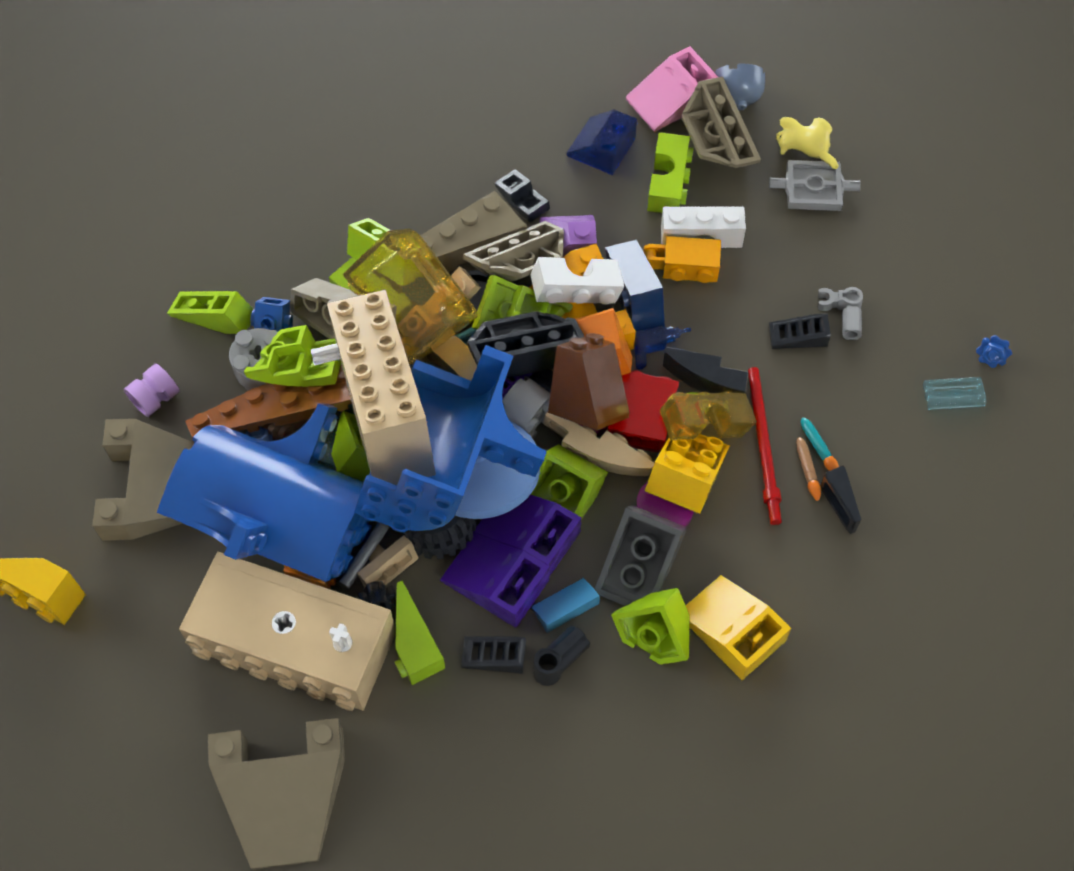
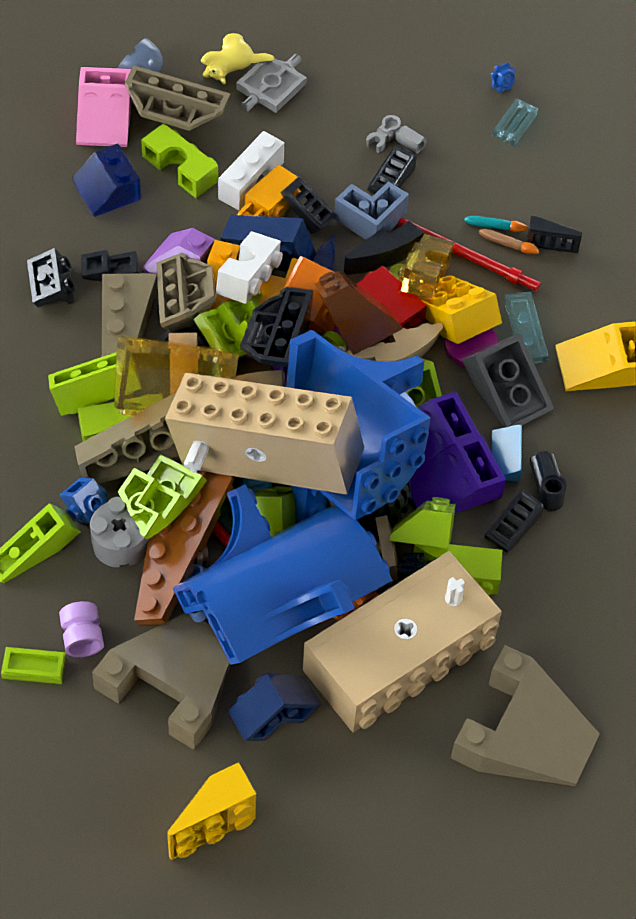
camera: 60 degrees left, 5 degrees down
lime slope [611,588,690,665] -> none
none -> lime tile [1,647,67,684]
none -> black bracket [27,248,75,308]
none -> dark blue brick [228,673,322,741]
none -> black slope [280,176,337,234]
none -> sand blue brick [334,181,409,240]
none -> lime slope [389,497,456,548]
none -> clear light blue tile [504,292,549,363]

